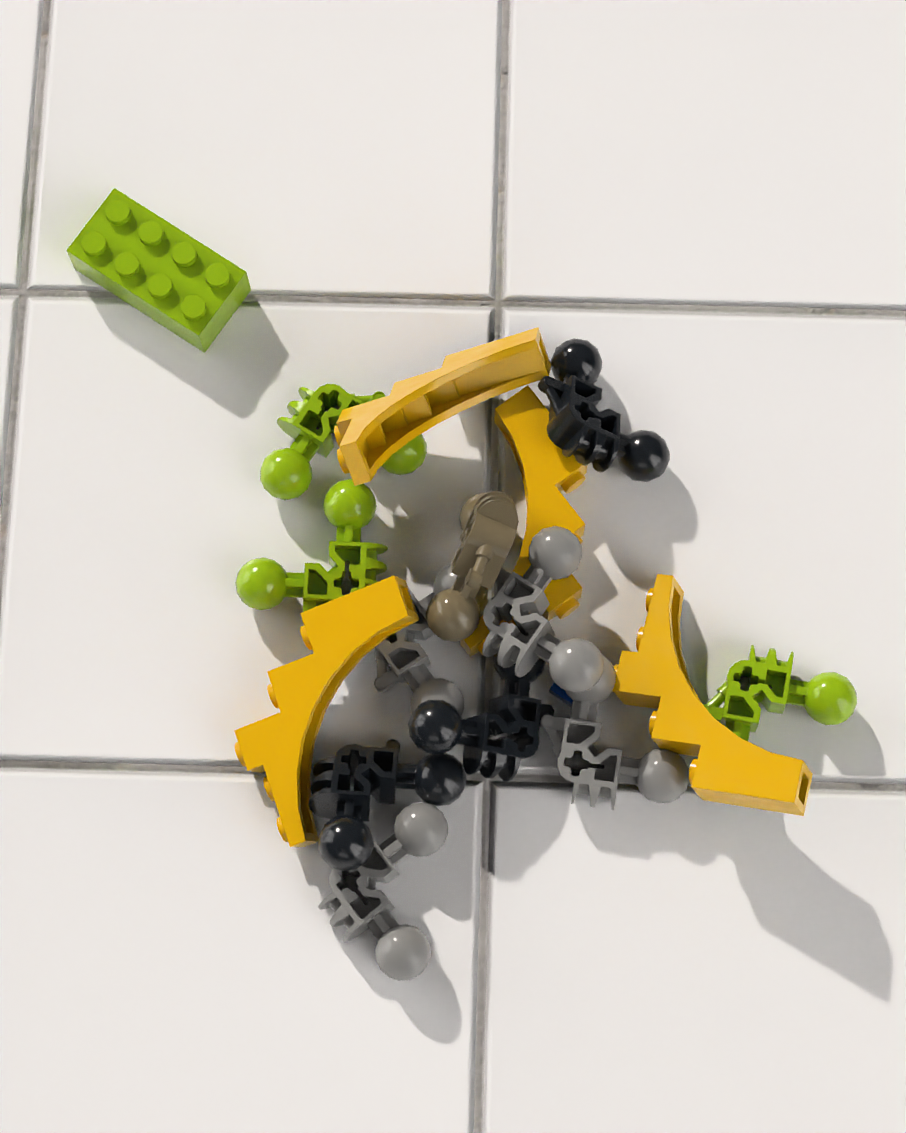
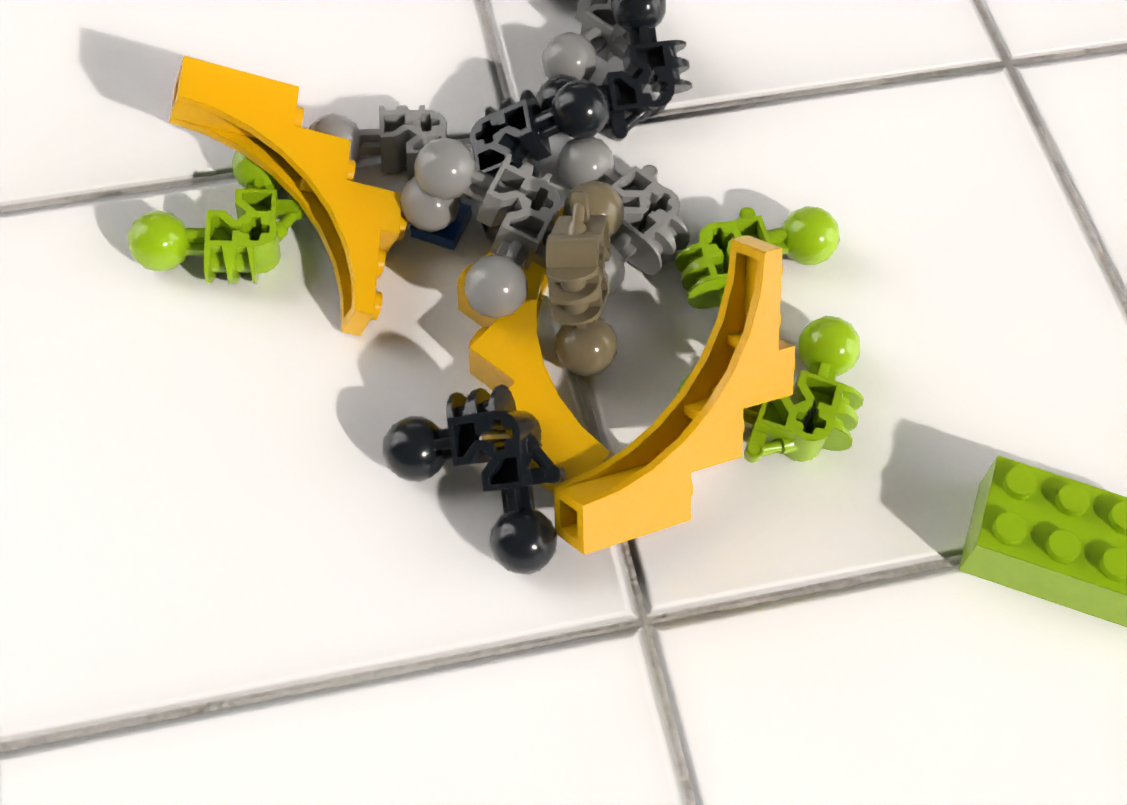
camera: 160 degrees right, 15 degrees down
yellow arch [234,575,419,847] -> none

